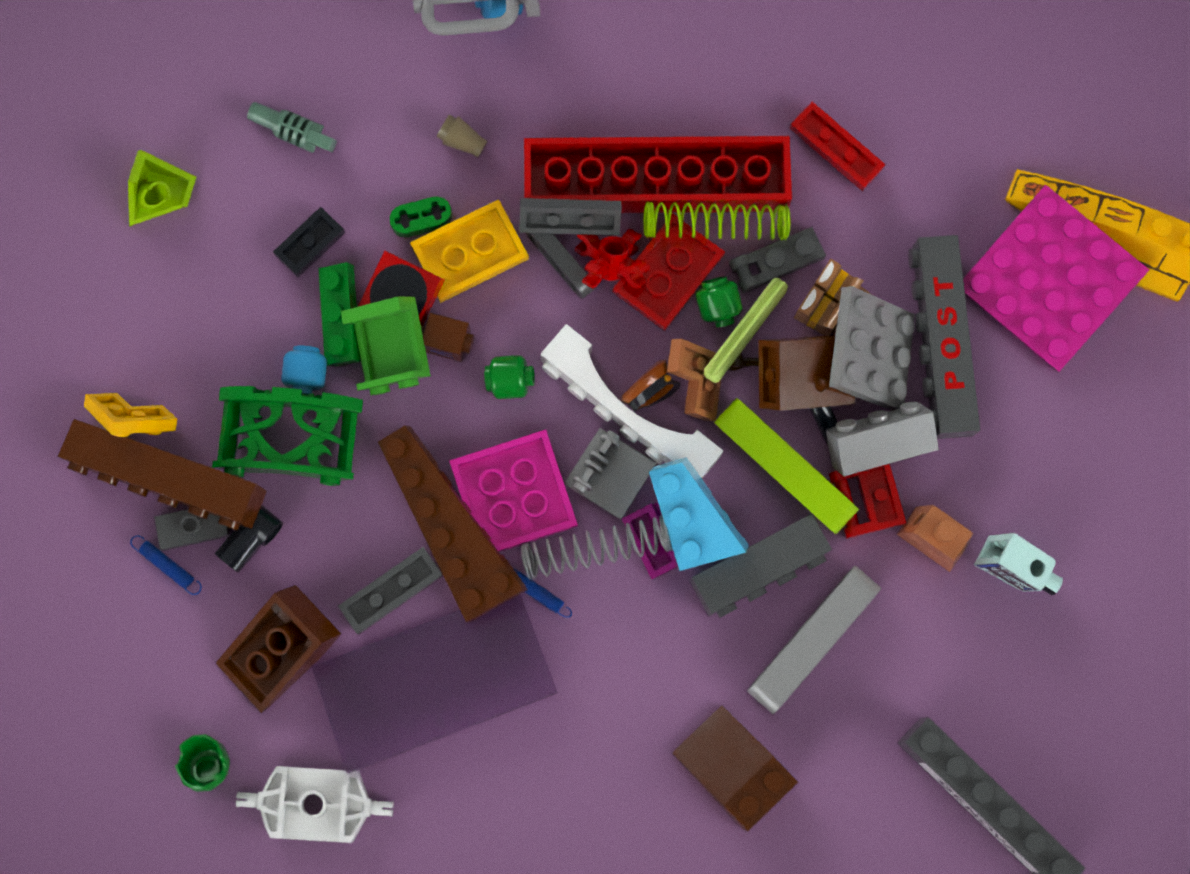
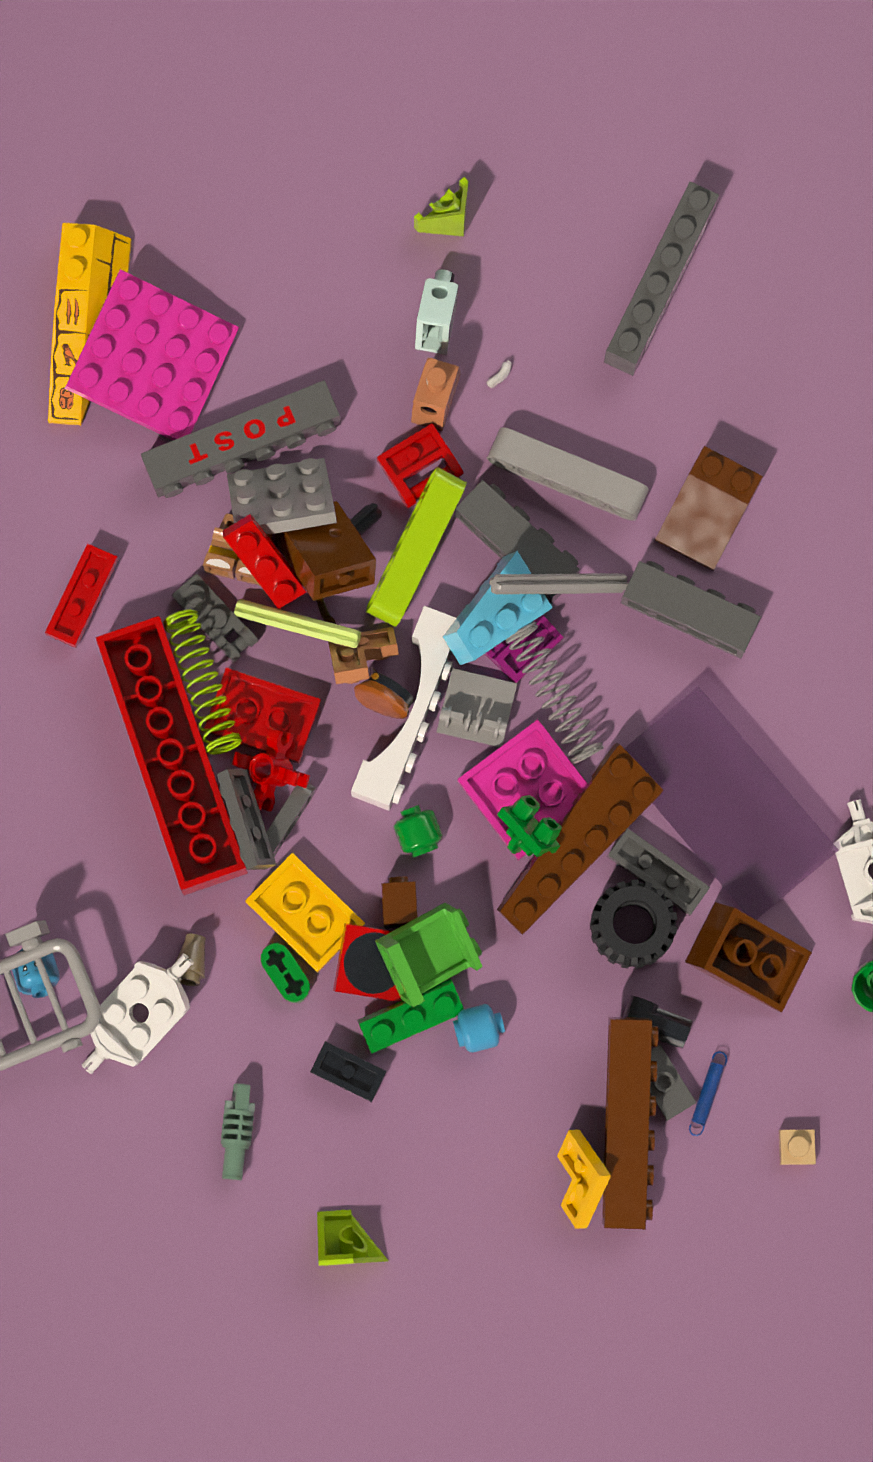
camera: 105 degrees left, 0 degrees up
green fence [212,386,363,486] -> none
blue piece [513,568,572,618] -> none
green head [696,276,743,328] -> none
light grey brick [826,402,939,476] -> none
none -> white plate [81,953,194,1074]
none -> red plate [222,514,306,609]
none -> lime slope [414,177,468,237]
none -> white leg [486,360,512,388]
none -> light grey axle [489,573,628,595]
none -> green hips [497,795,562,857]
none -> black tyre [590,880,677,969]
none -> dark grey brick [620,561,761,659]
none -> tan plate [779,1129,816,1165]

